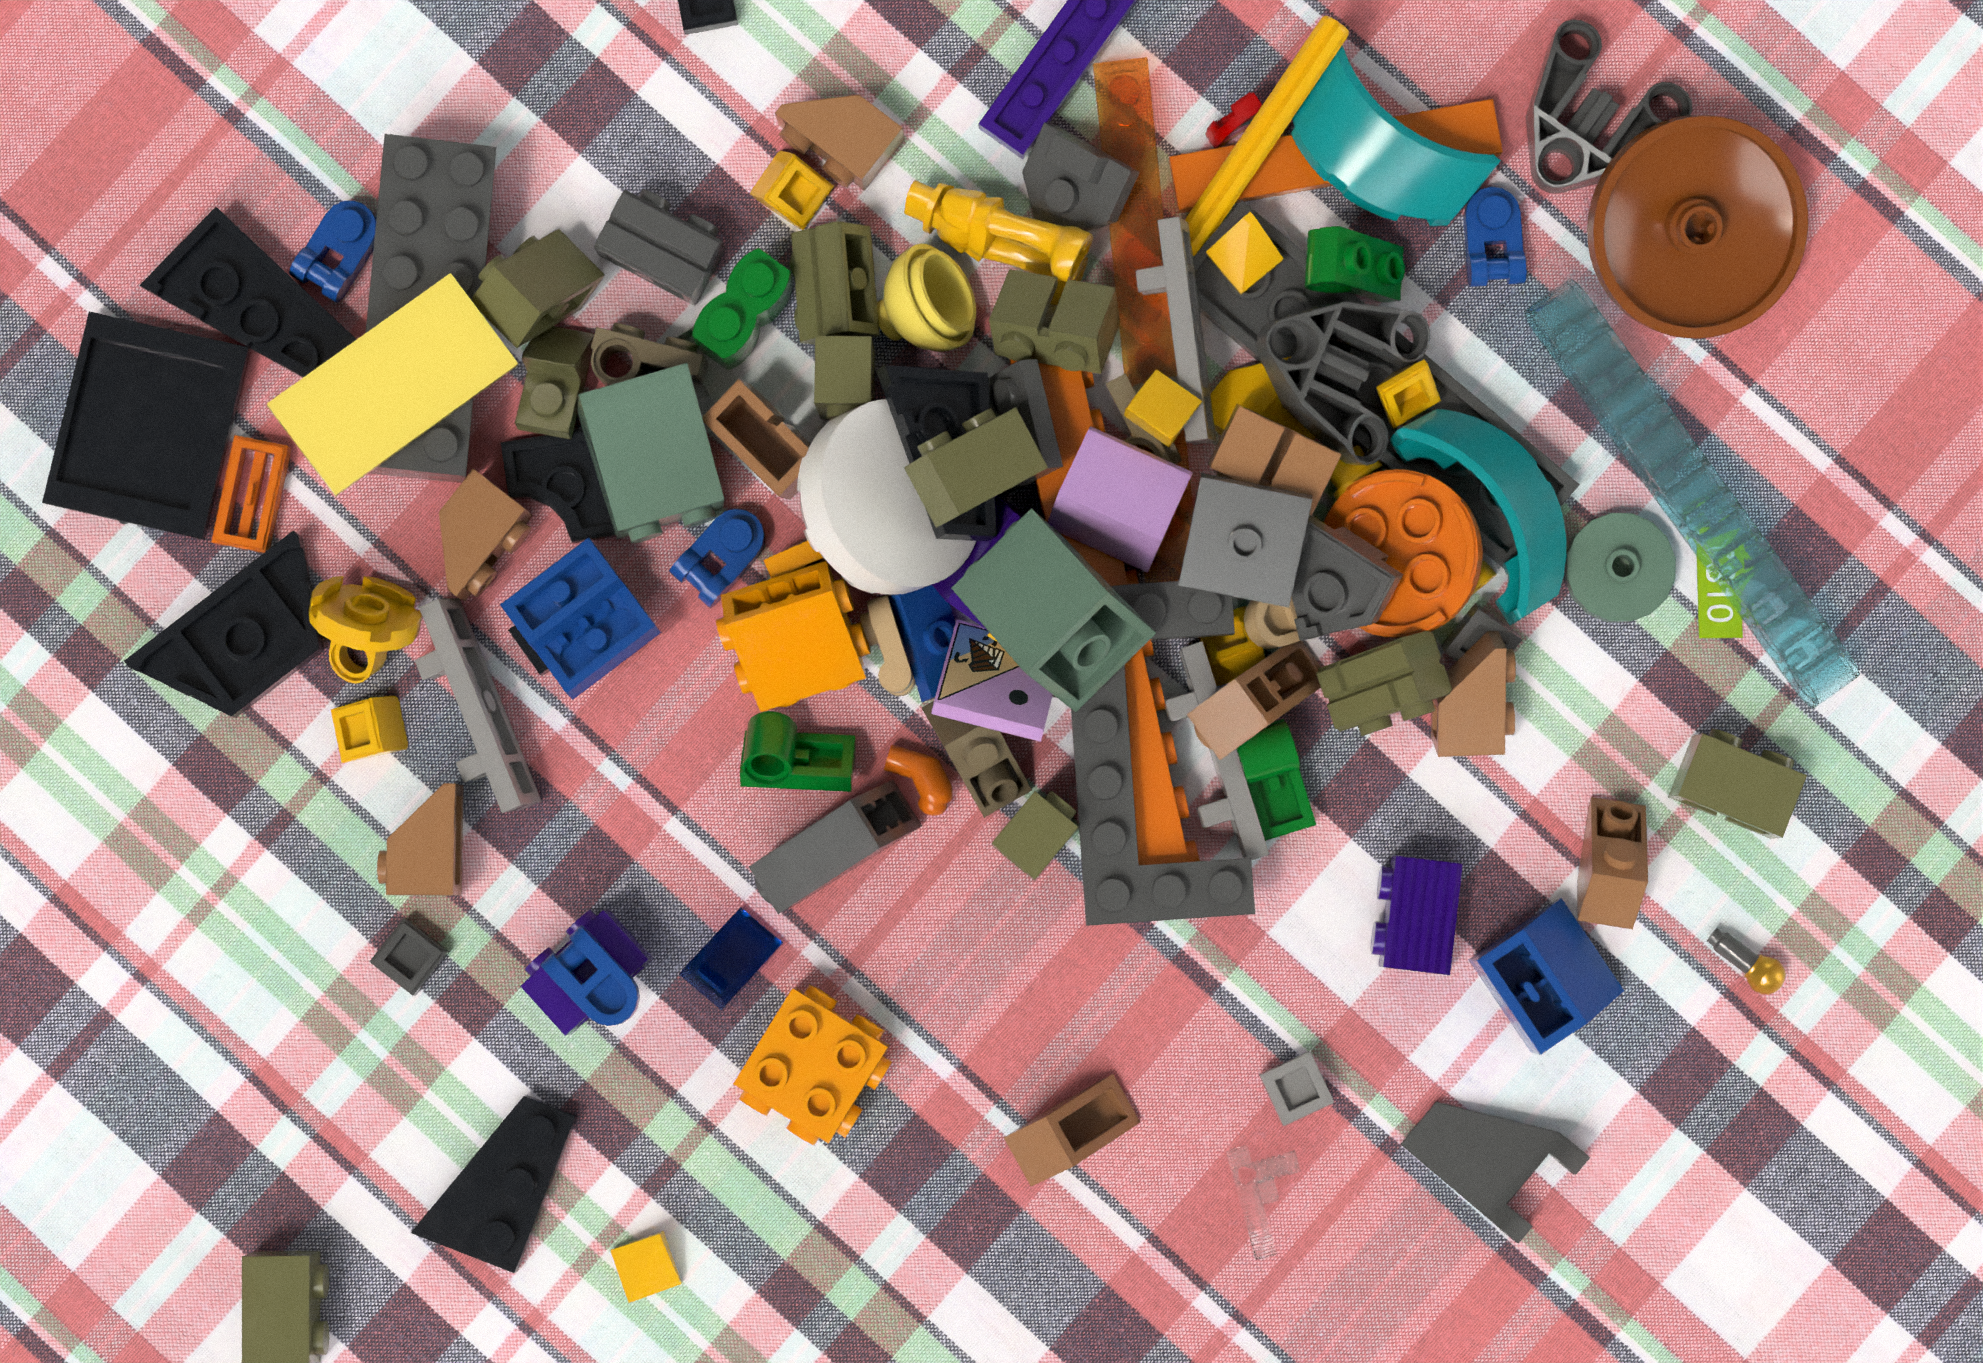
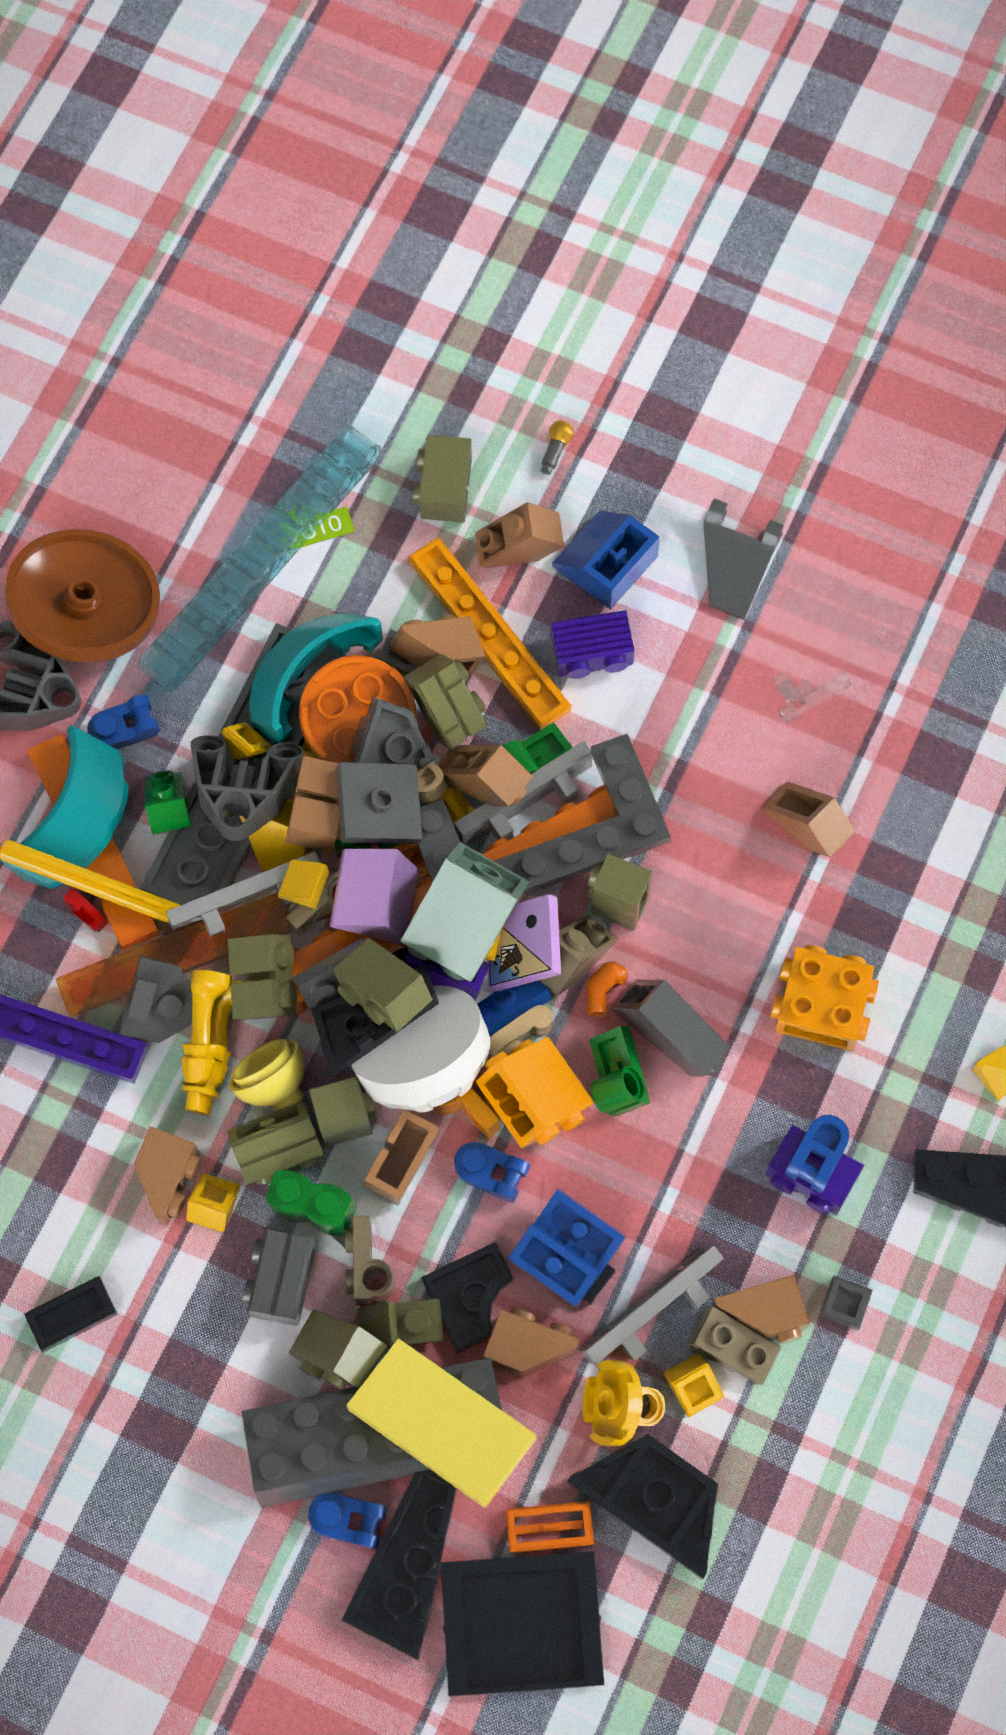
camera: 110 degrees left, 15 degrees down
sand green slope [578,363,725,543] -> none
clear blue slope [679,907,783,1011] -> none
yellow slope [1206,212,1284,295] -> none
light grey plate [1259,1051,1334,1126] -> none
sand green plate [1565,513,1676,623] -> none
none -> light orange tile [408,537,572,731]
none -> dark tan plate [687,1306,781,1385]

